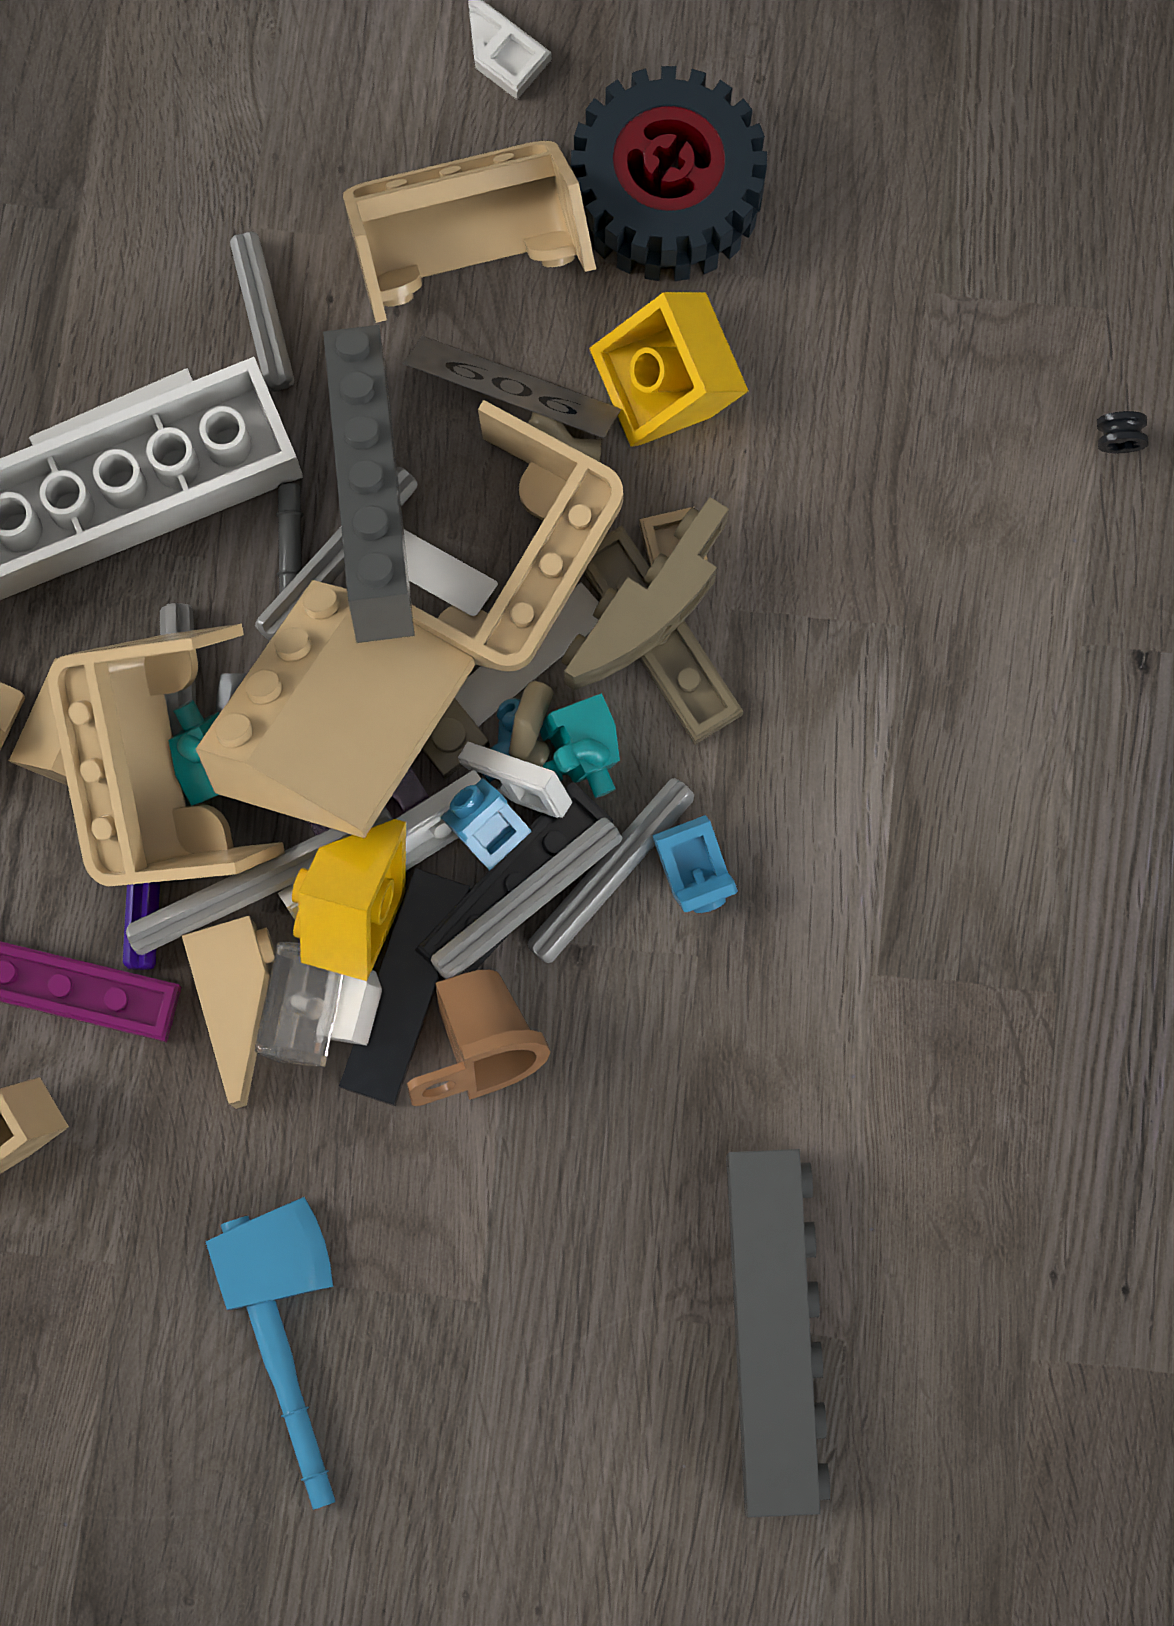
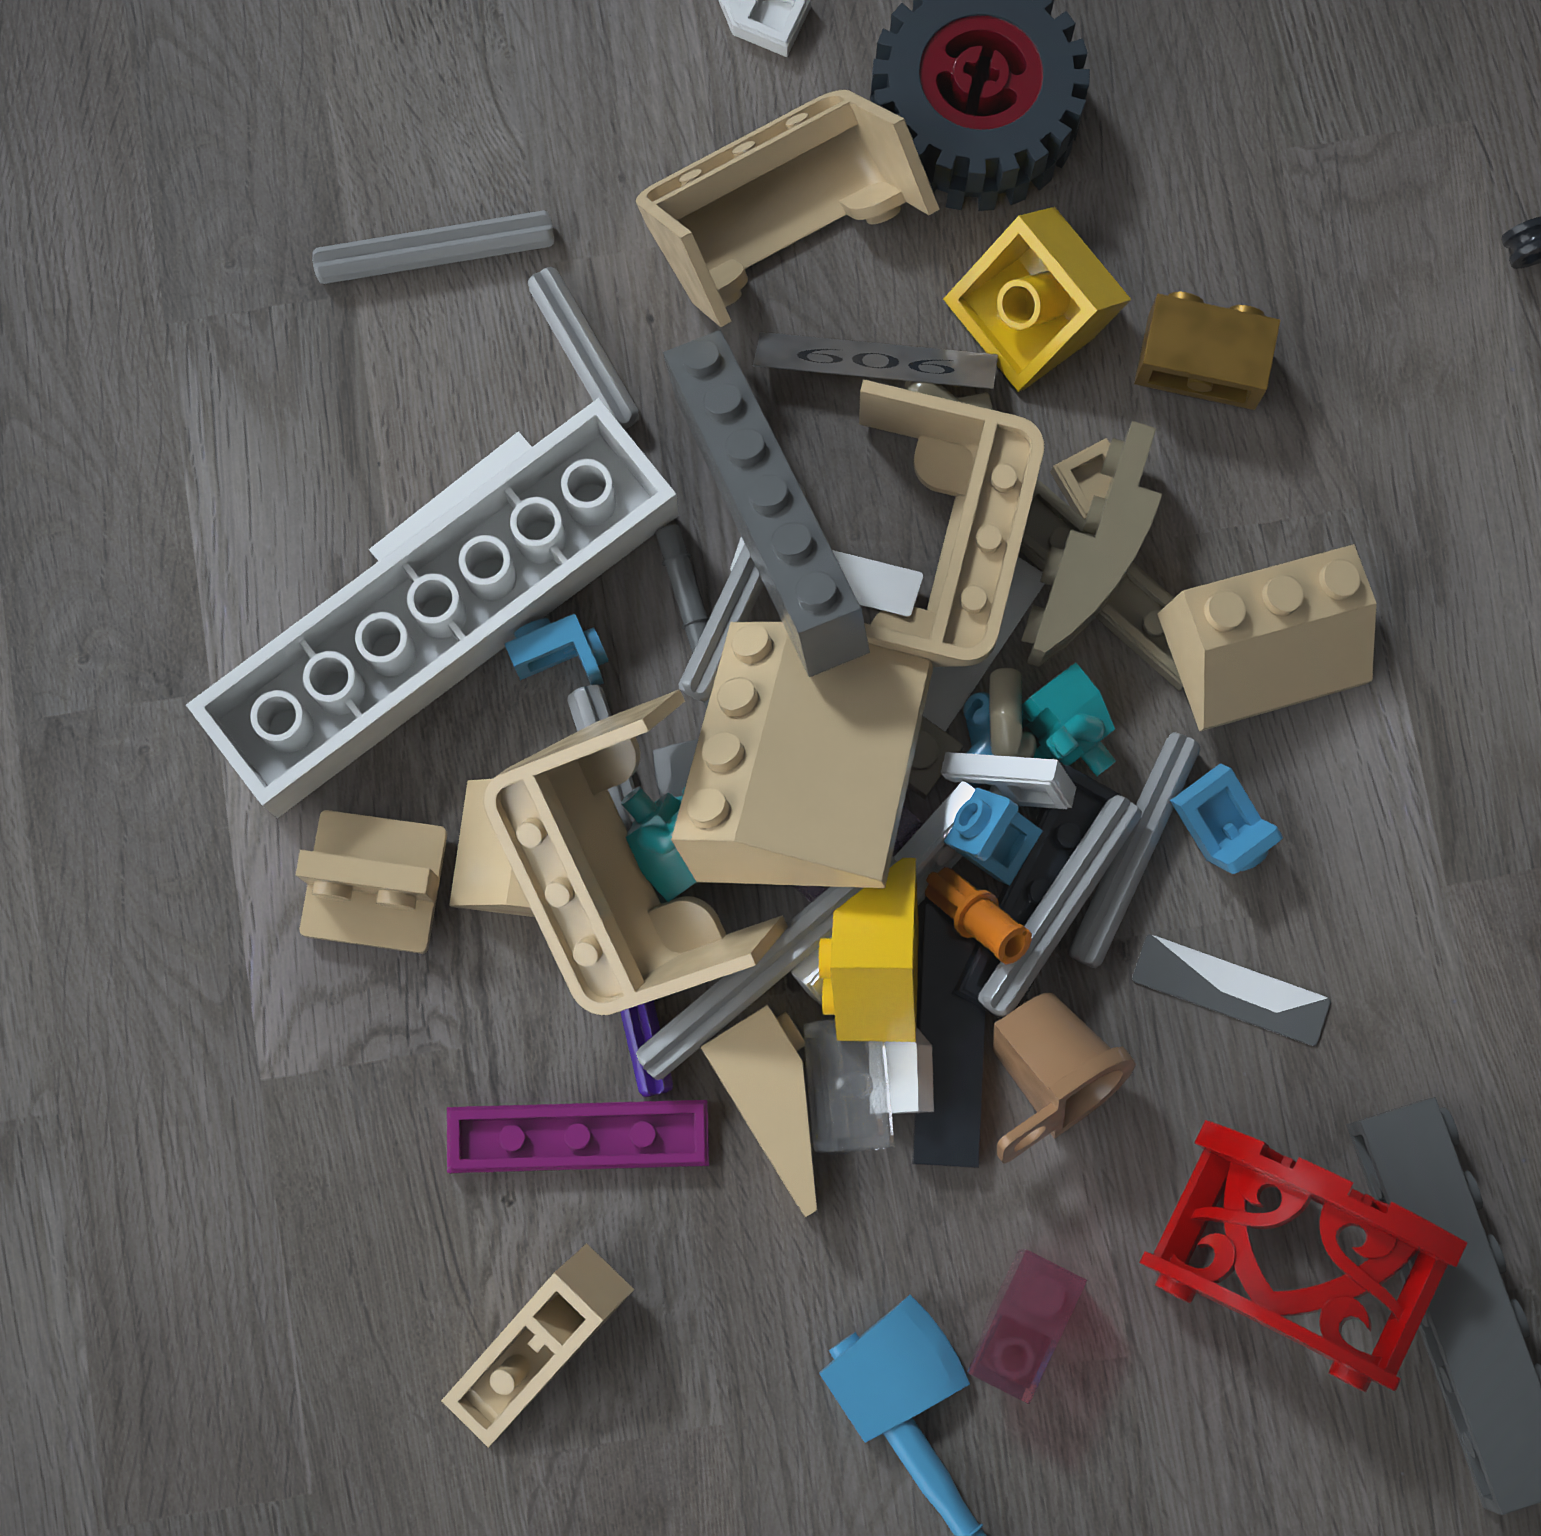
camera: 15 degrees left, 0 degrees up
none -> light grey axle [312,210,554,284]
none -> dark azure bracket [504,614,609,685]
none -> orange axle [925,867,1032,964]
none -> clear pink slope [967,1249,1087,1404]
none -> dark grey sticker [1132,934,1330,1046]
none -> pearl gold brick [1134,292,1281,410]
none -> red fence [1139,1120,1468,1392]
none -> tan slope [1157,544,1377,732]

